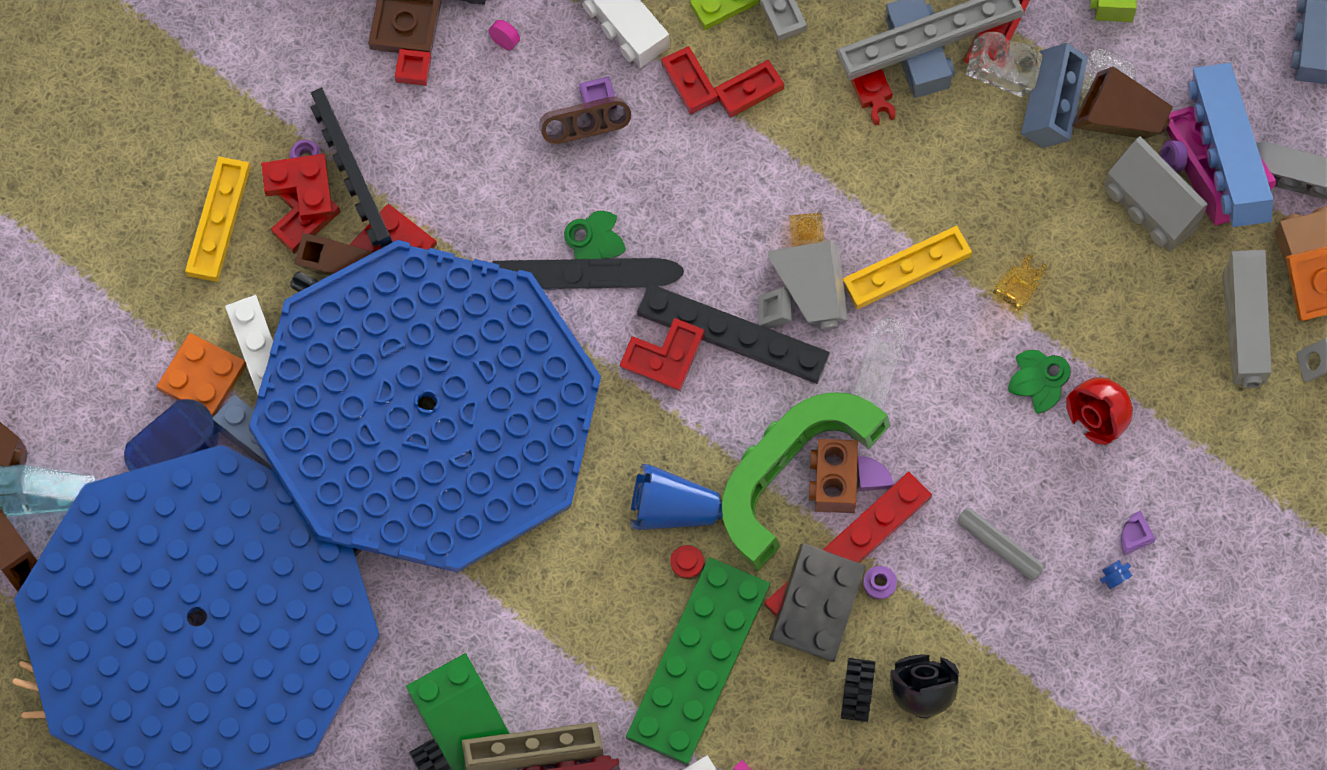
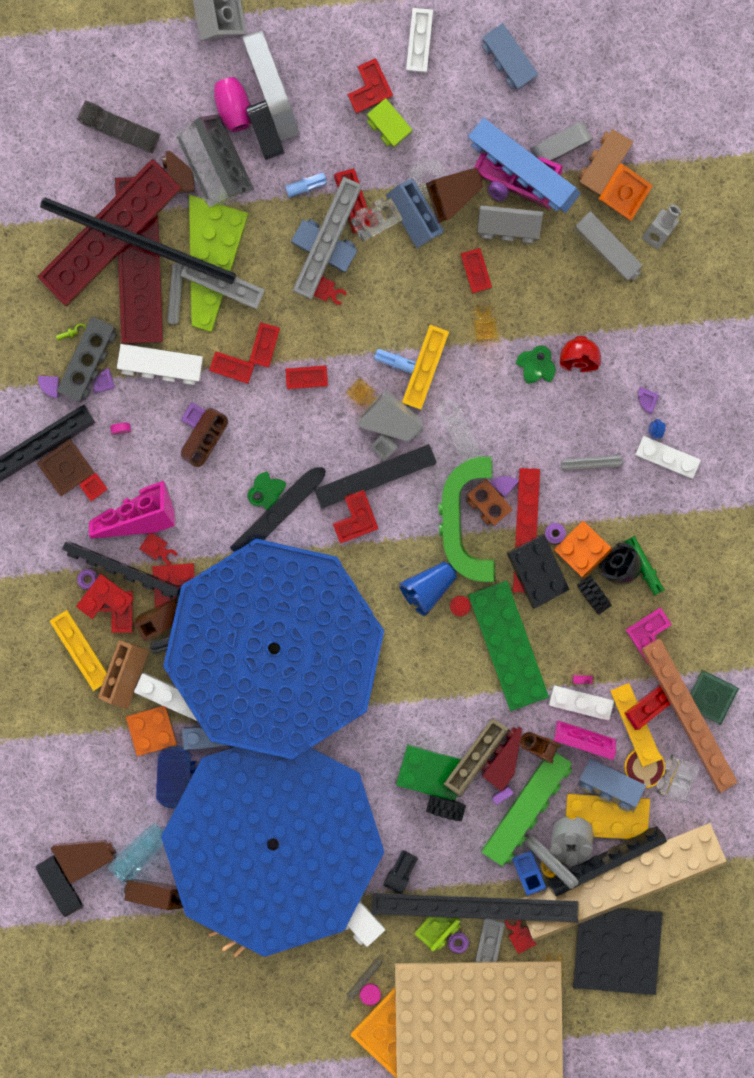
camera: 45 degrees left, 20 degrees up
none -> dark pink wedge [89,481,175,539]
none -> medium nougat brick [98,640,149,709]
none -> red plate [139,533,178,565]
none -> red plate [285,365,328,390]
none -> light blue axle [374,349,416,374]
none -> red plate [460,248,492,294]
none -> orange plate [554,521,613,579]
none -> green pin [624,536,665,596]
none -> white plate [635,436,701,479]

